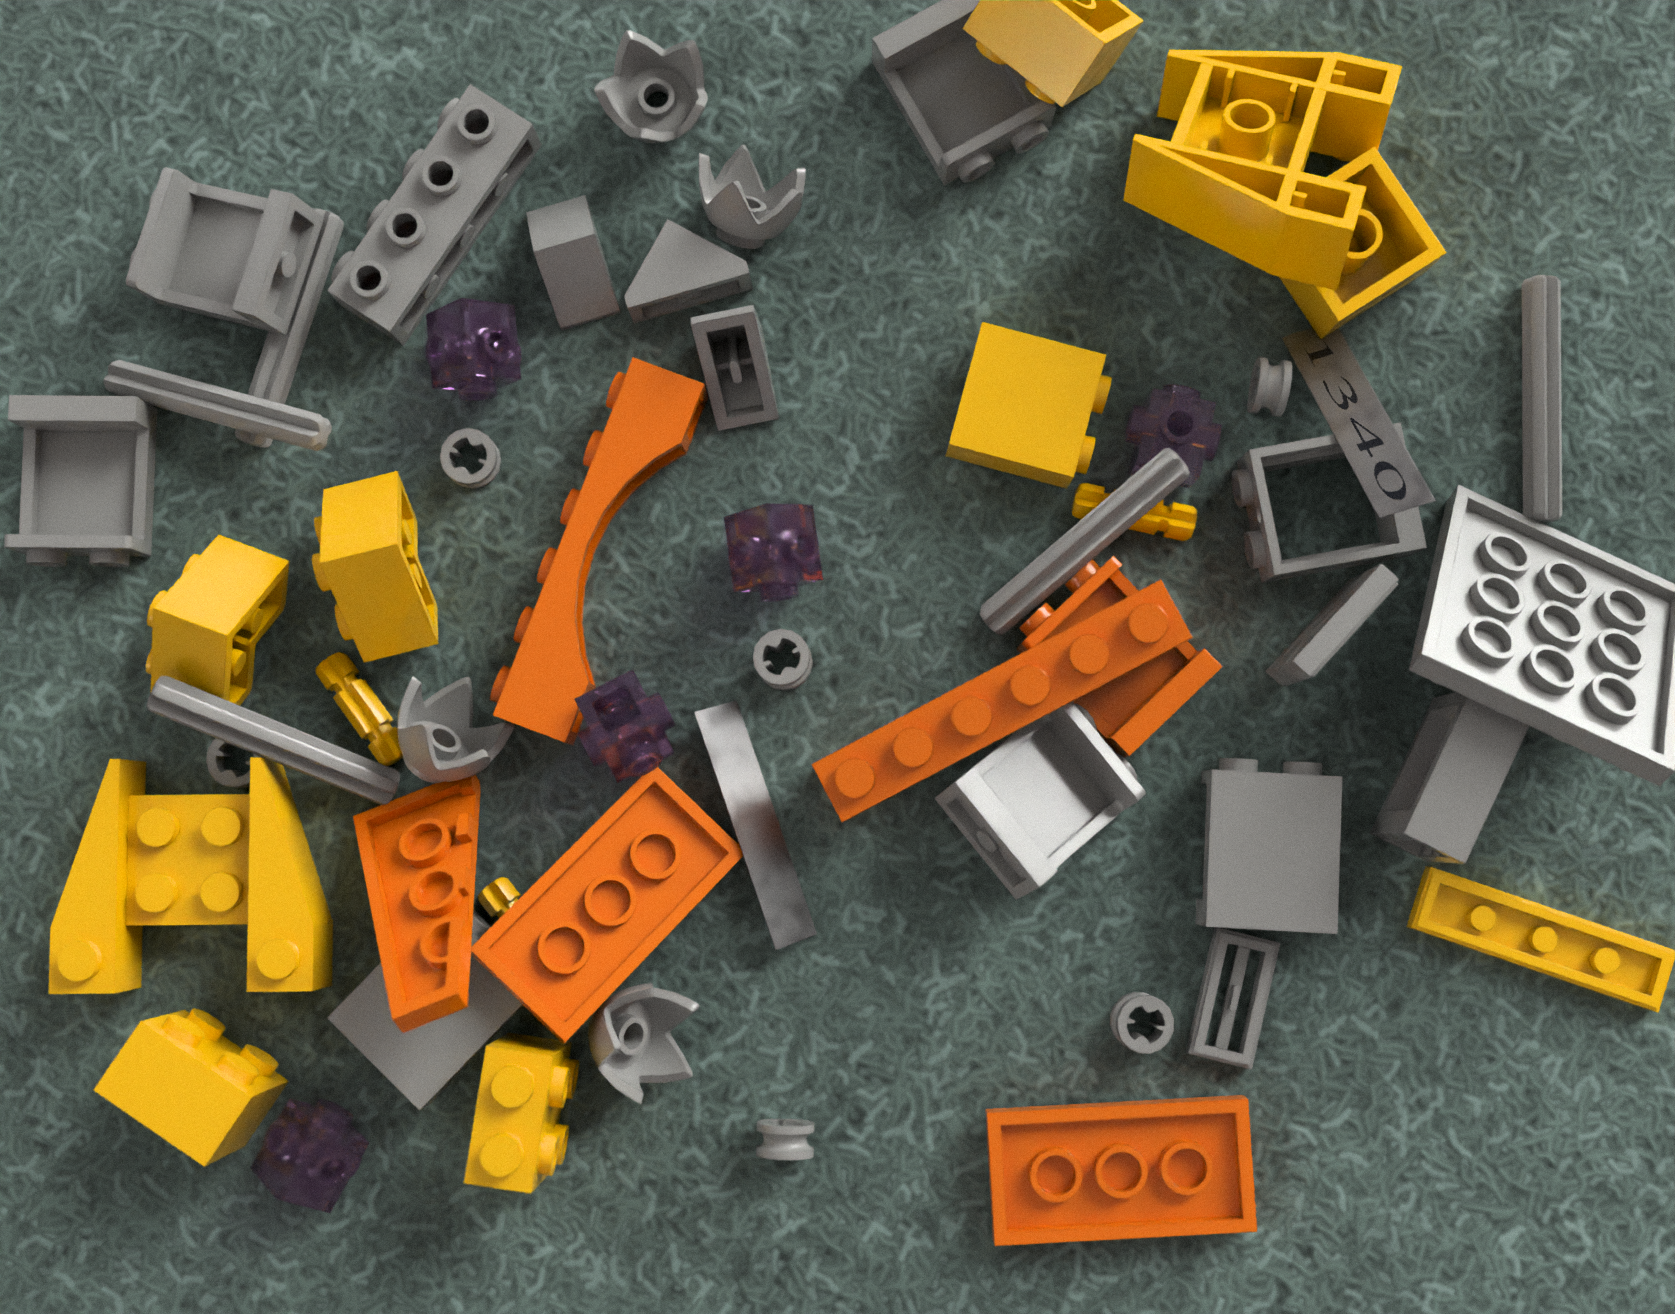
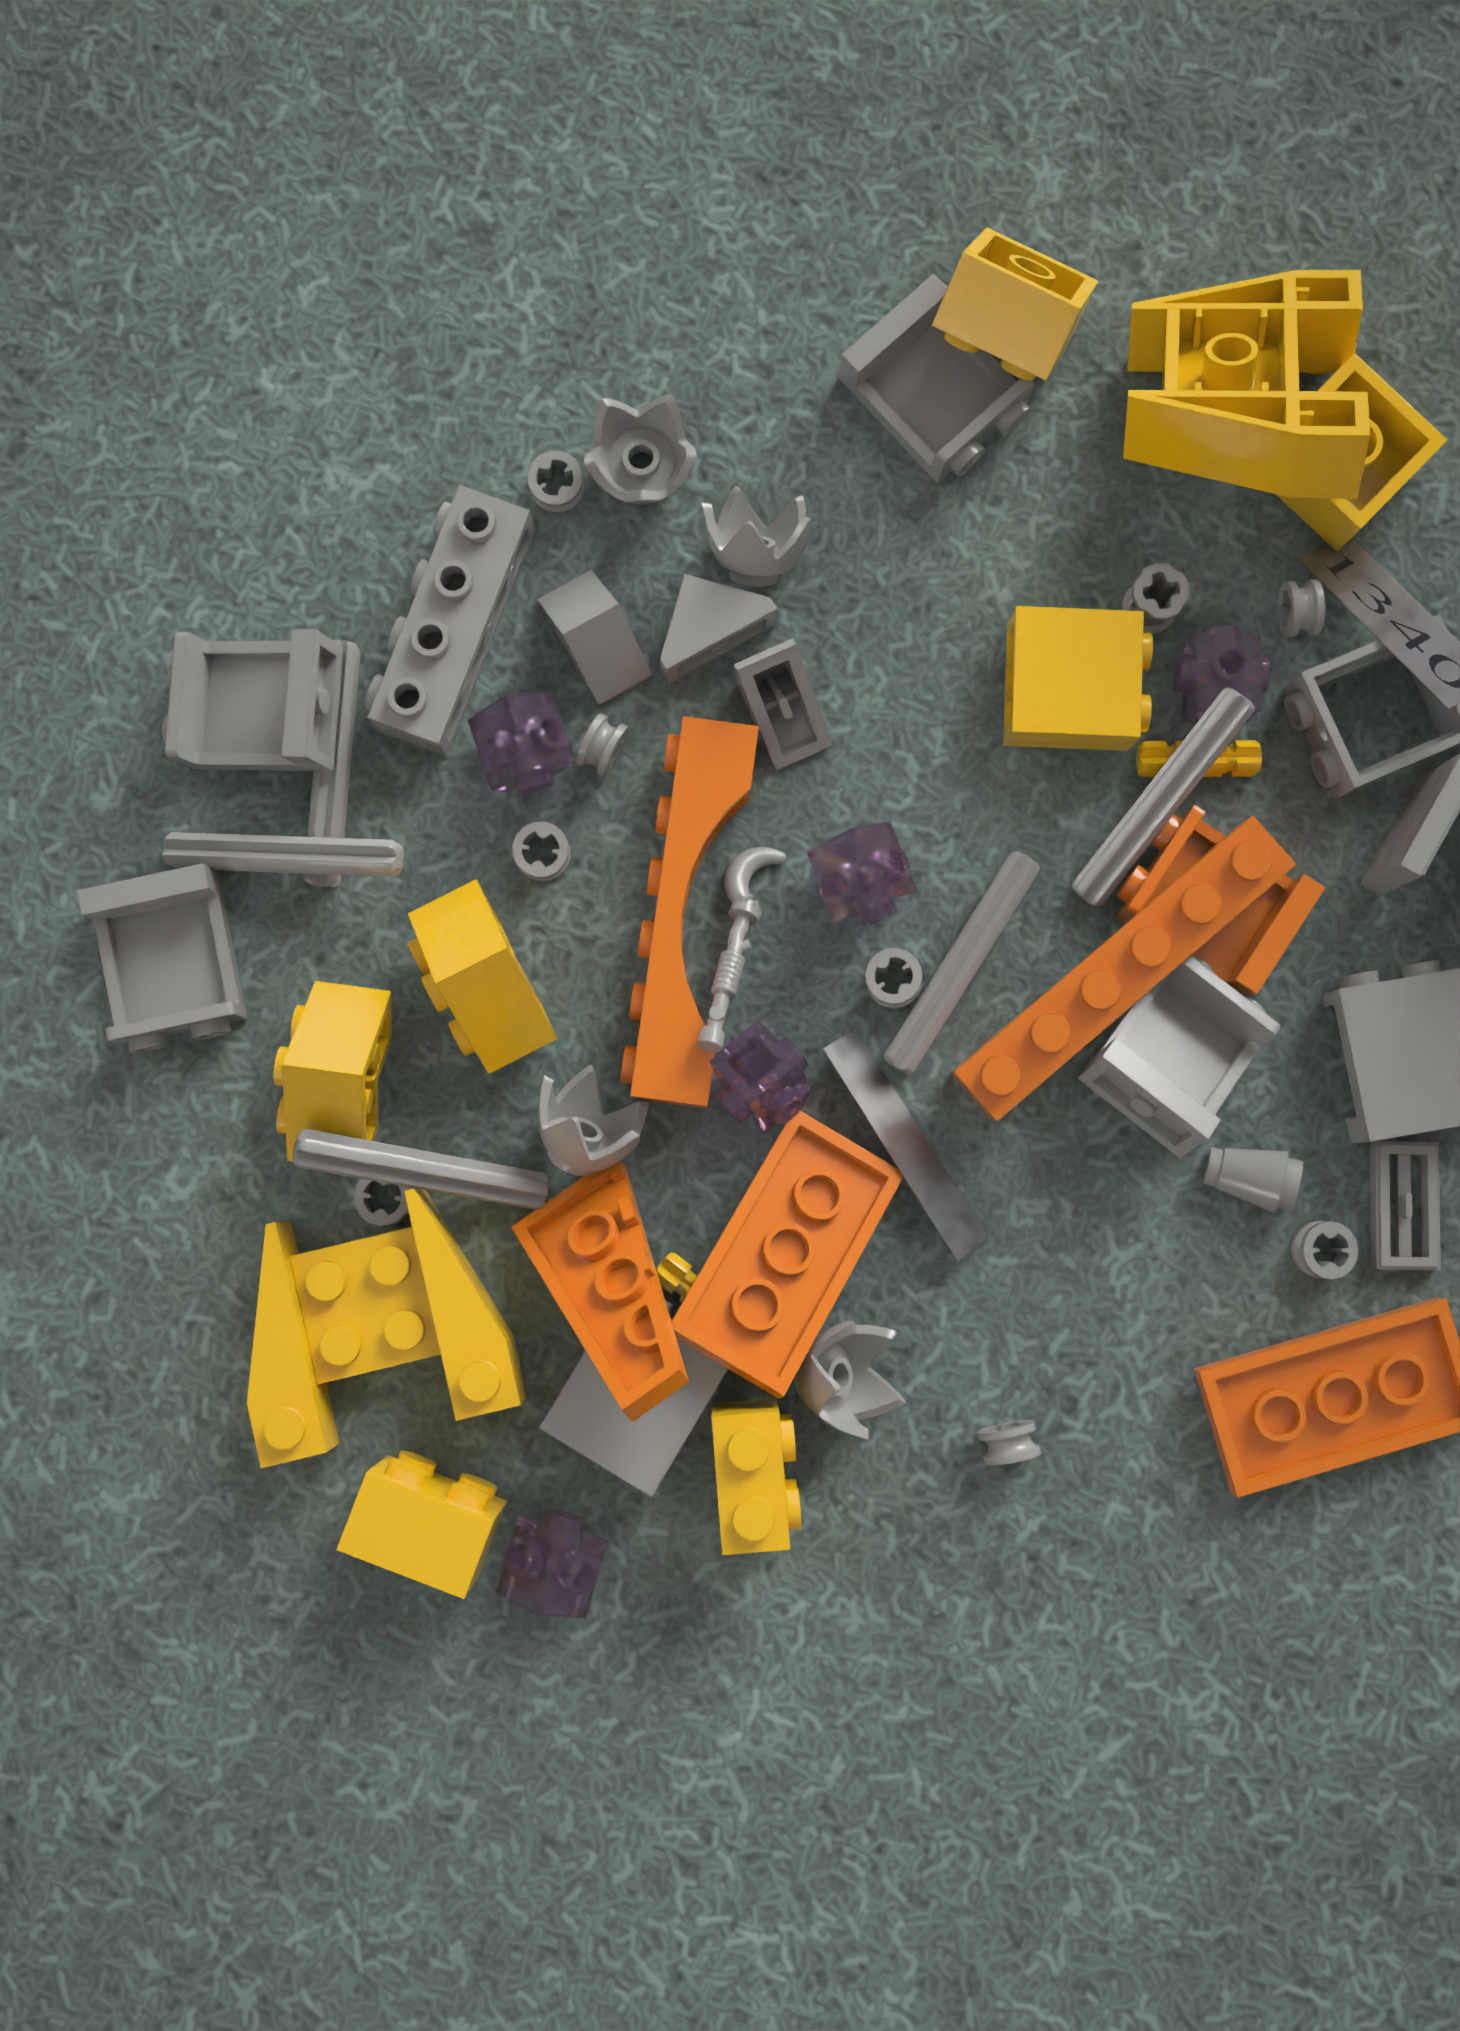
camera: 20 degrees left, 0 degrees up
yellow axle [315,652,403,766] -> none
none -> light grey bush [528,451,584,513]
none -> light grey bush [575,713,629,778]
none -> light grey piece [697,847,786,1053]
none -> light grey axle [884,851,1040,1075]
none -> light grey bush [1122,563,1190,635]
none -> light grey cone [1203,1147,1303,1213]

